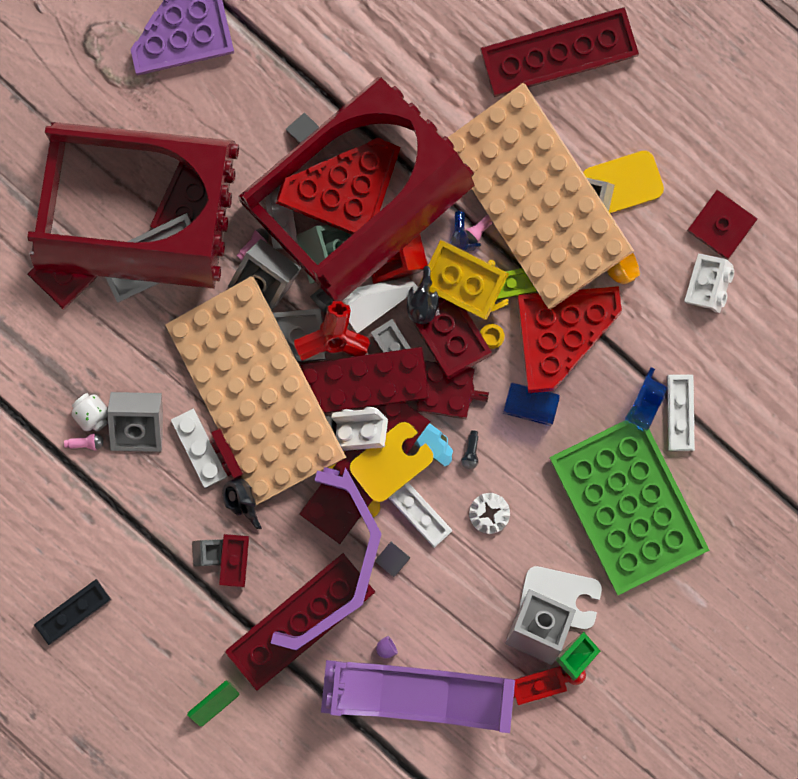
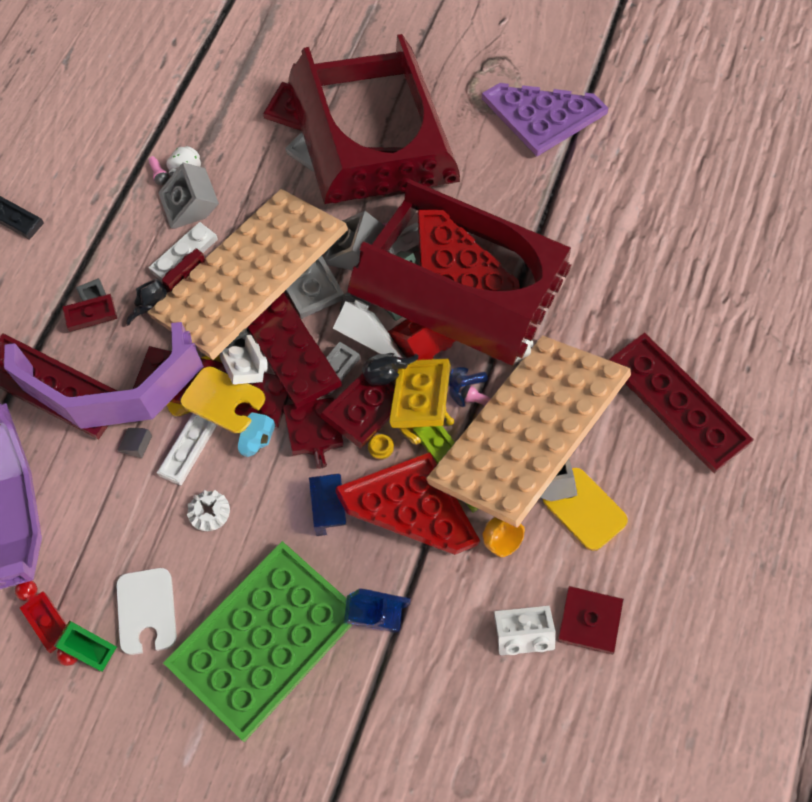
camera: 70 degrees right, 20 degrees down
red piece [294,301,370,361] -> none
medium lavender hinge [376,636,398,658] -> none
black piece [461,430,479,469] -> none
light grey slope [505,589,576,665] -> none
white tile [667,375,695,451] -> none

